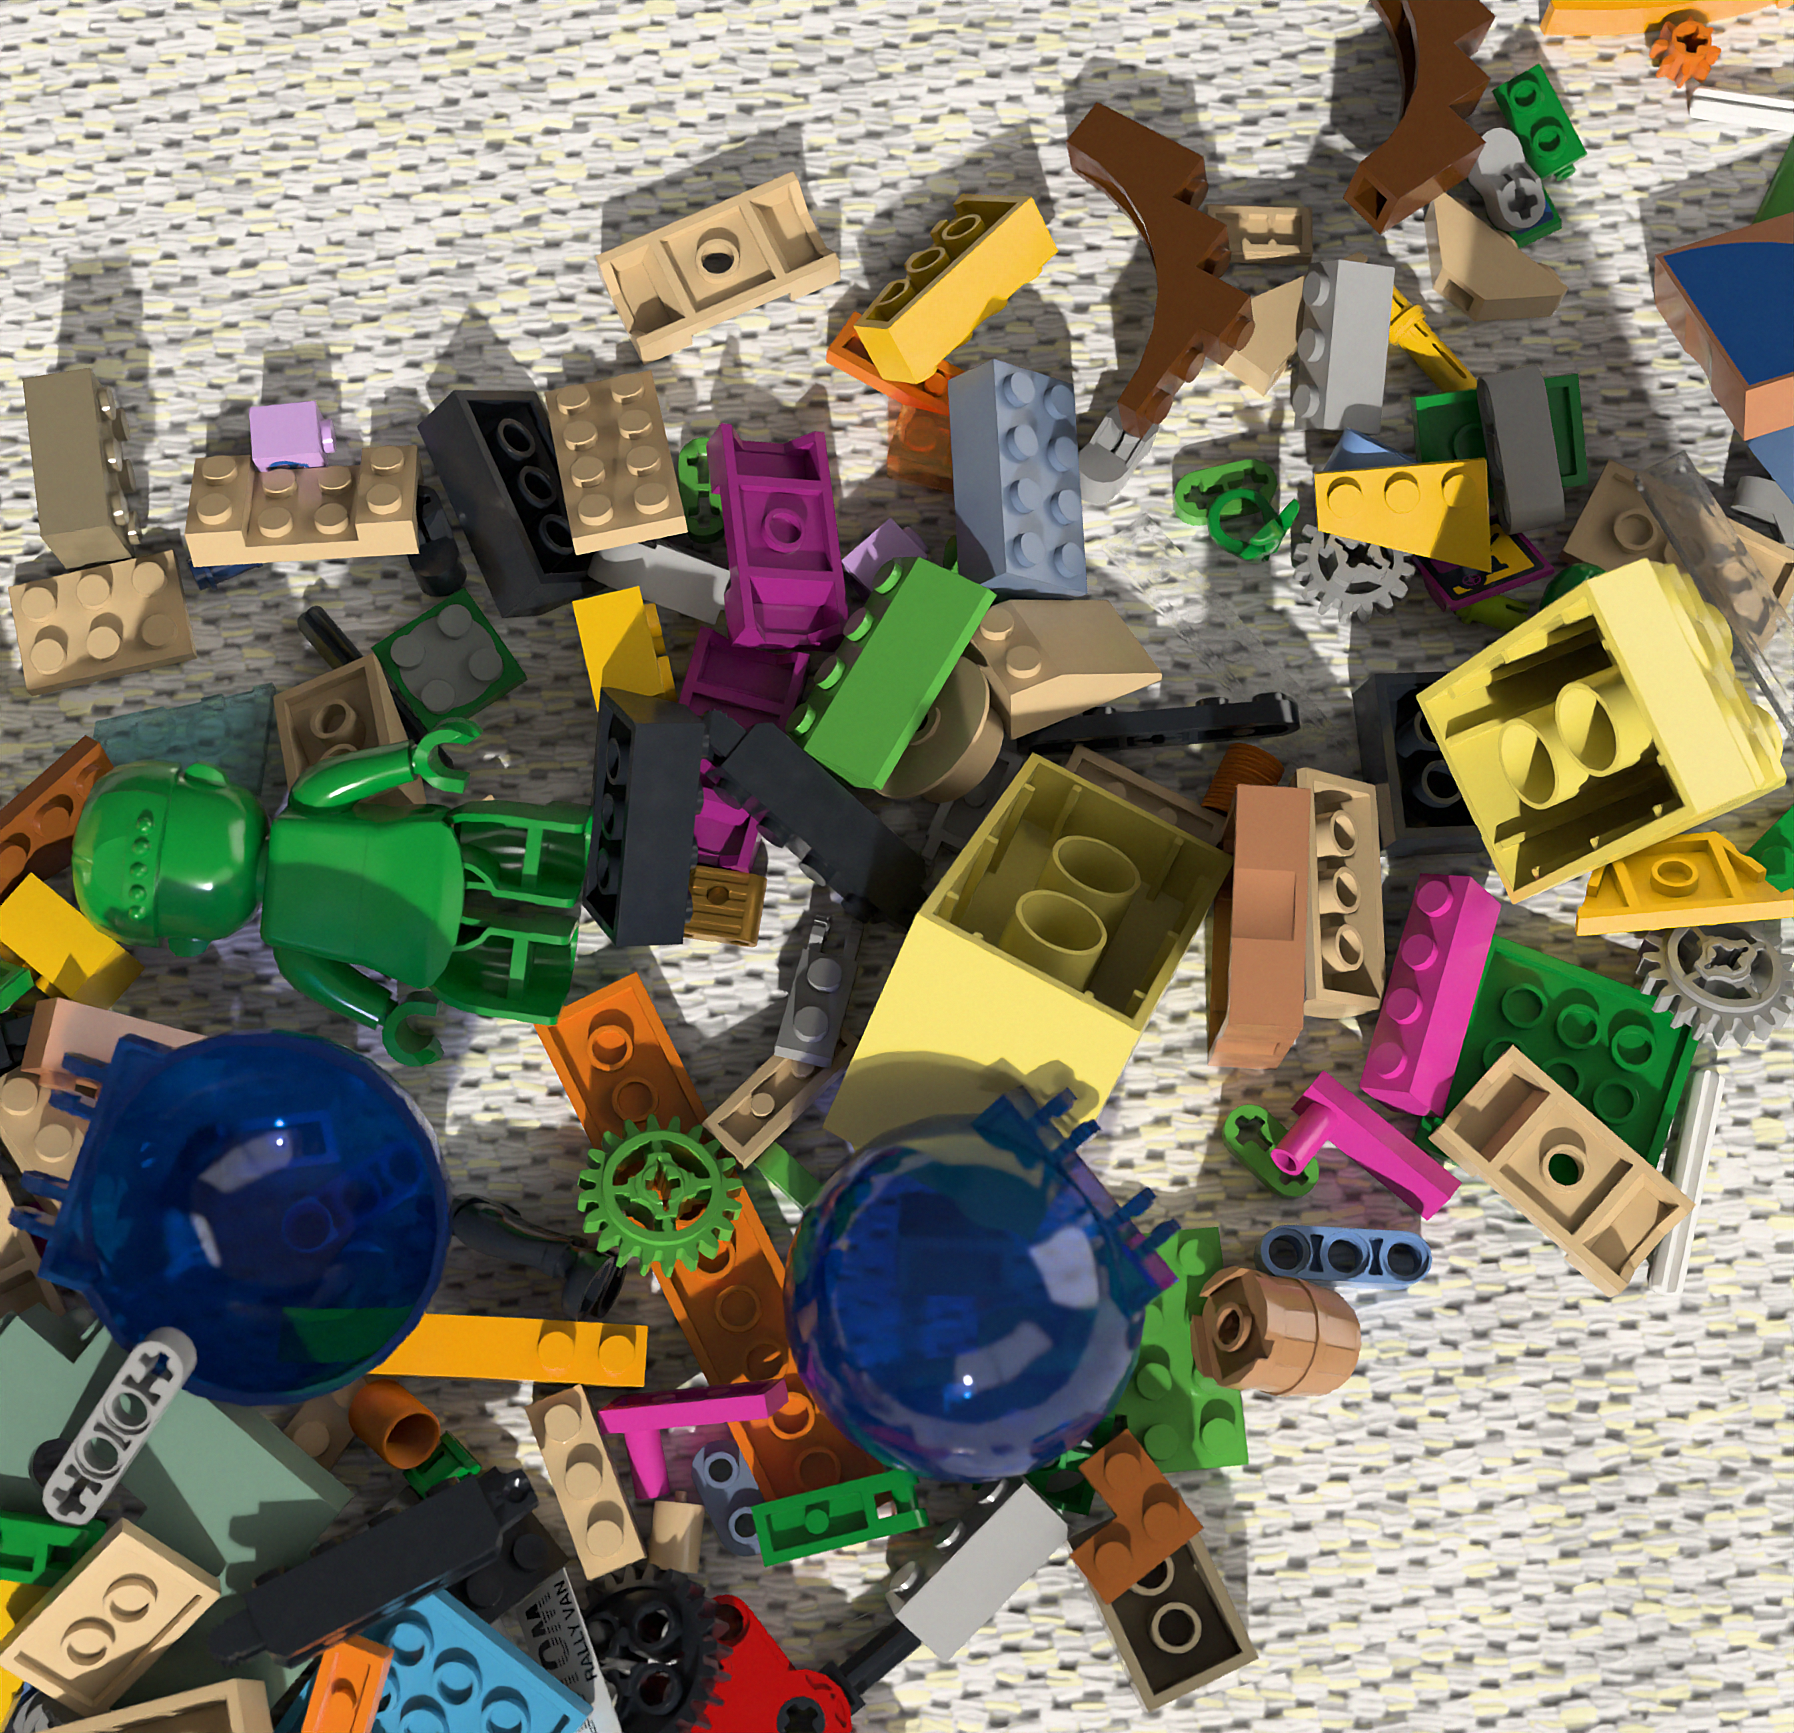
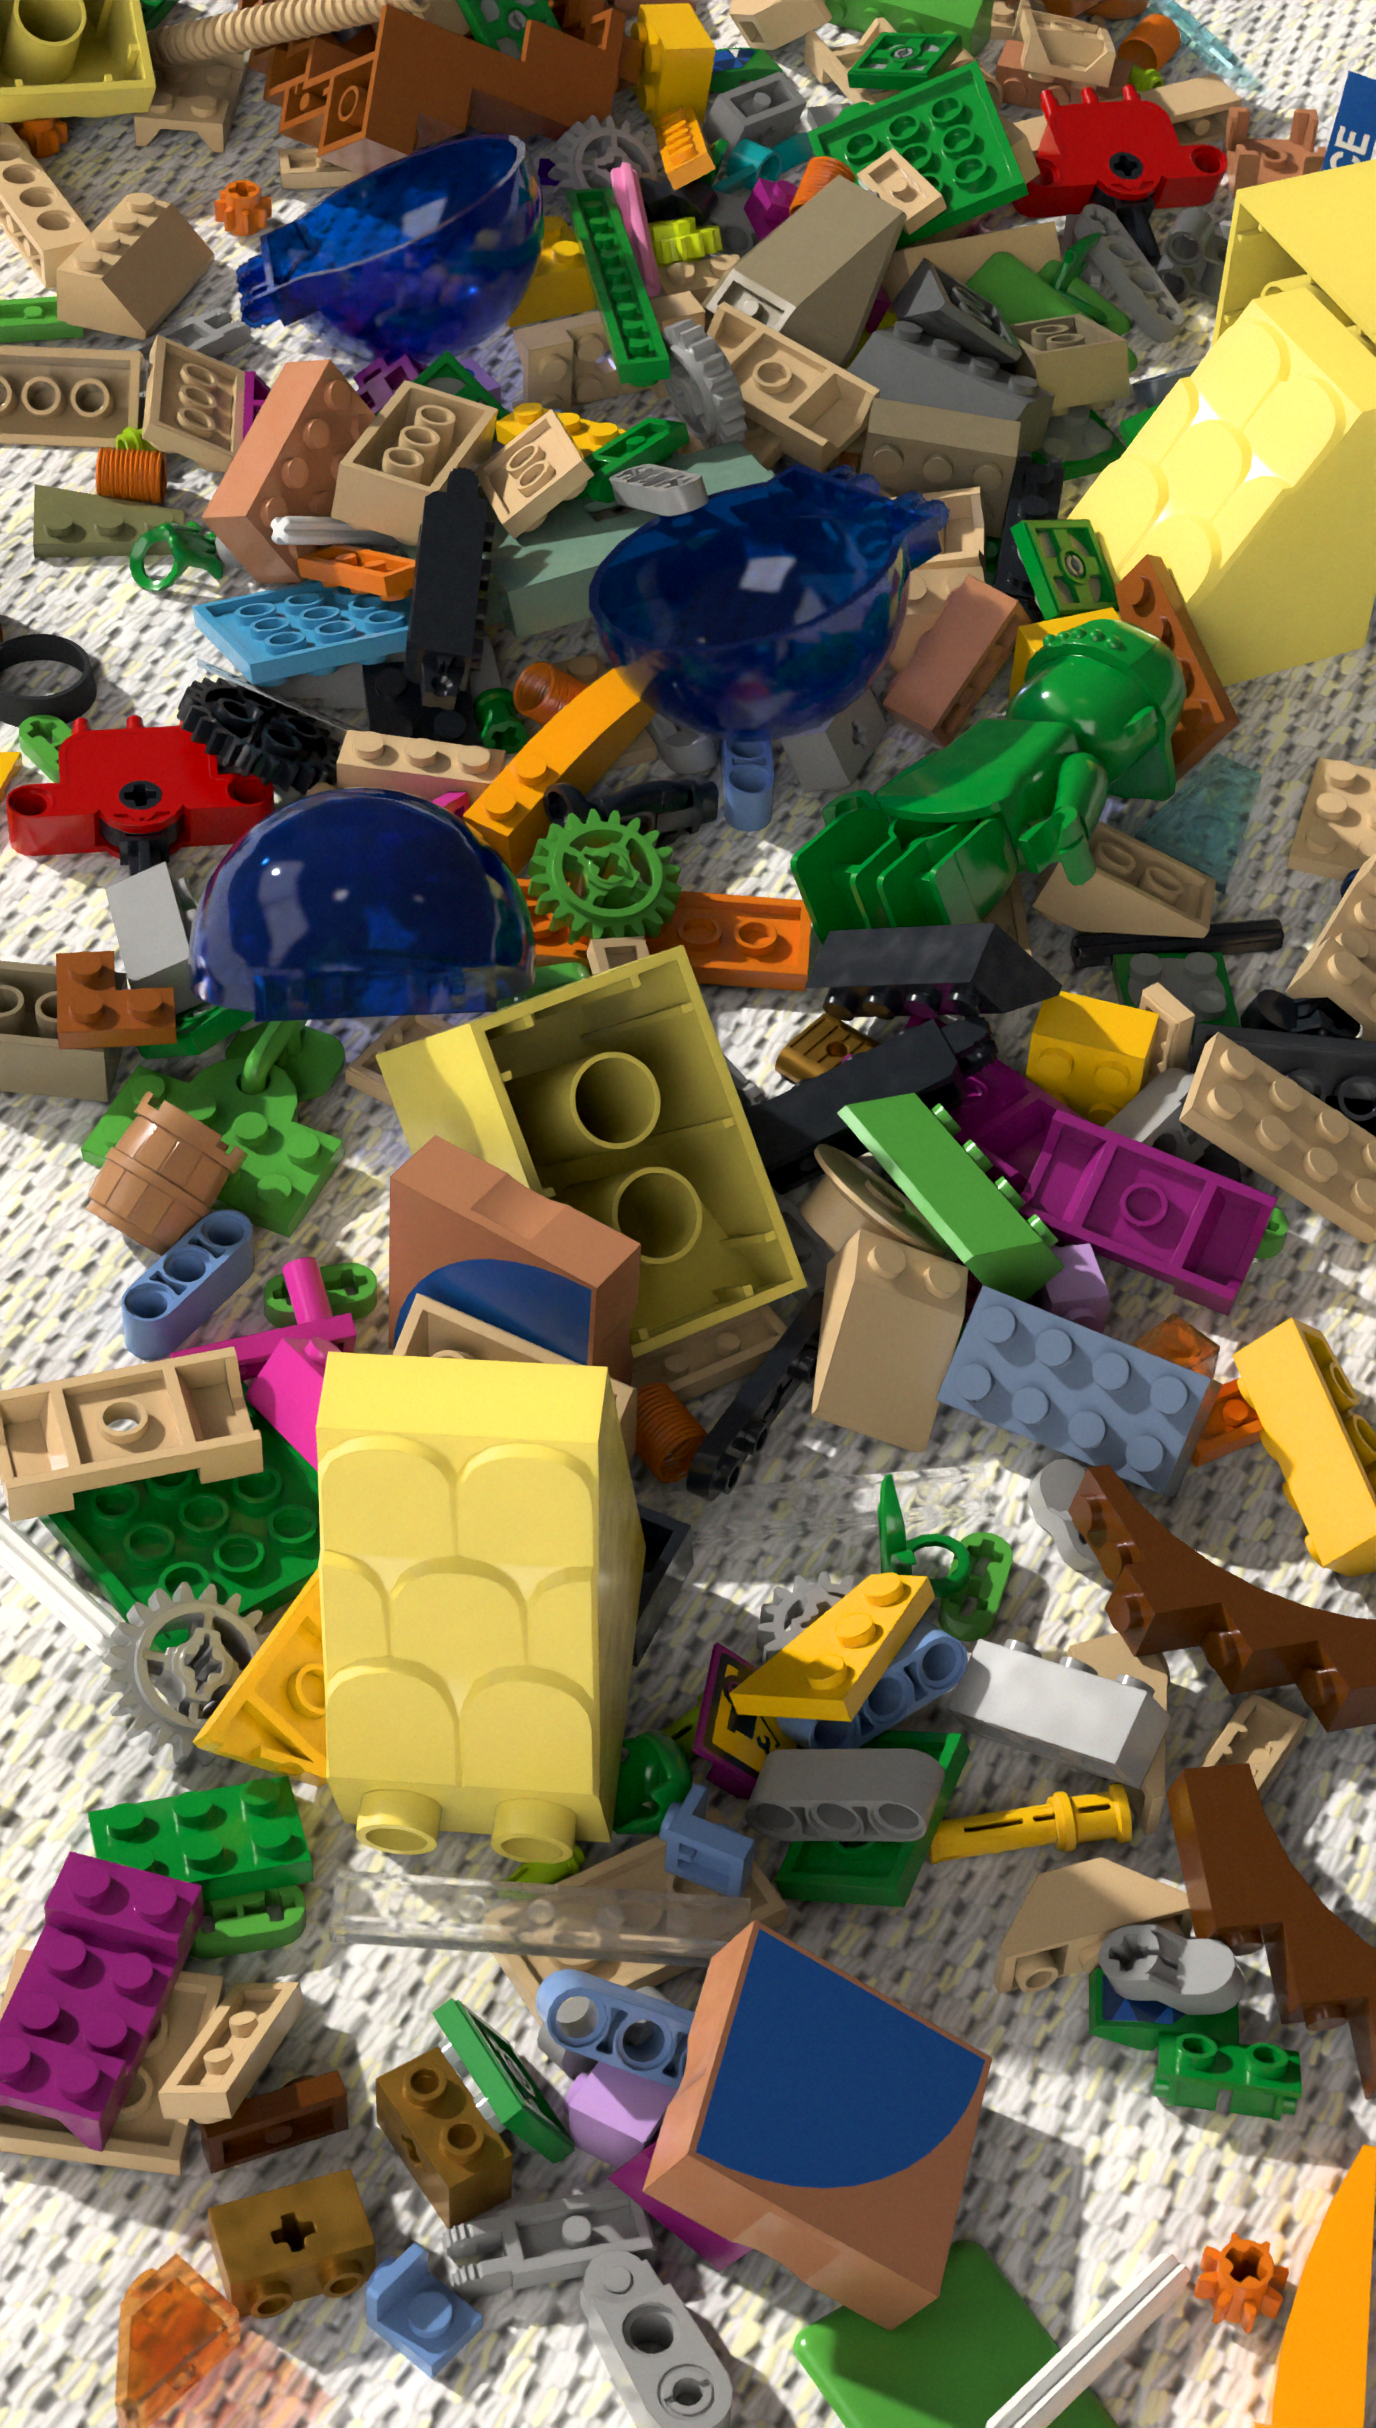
camera: 120 degrees right, 30 degrees down
none -> medium blue bracket [659,1782,755,1901]
none -> tan plate [1139,982,1195,1085]

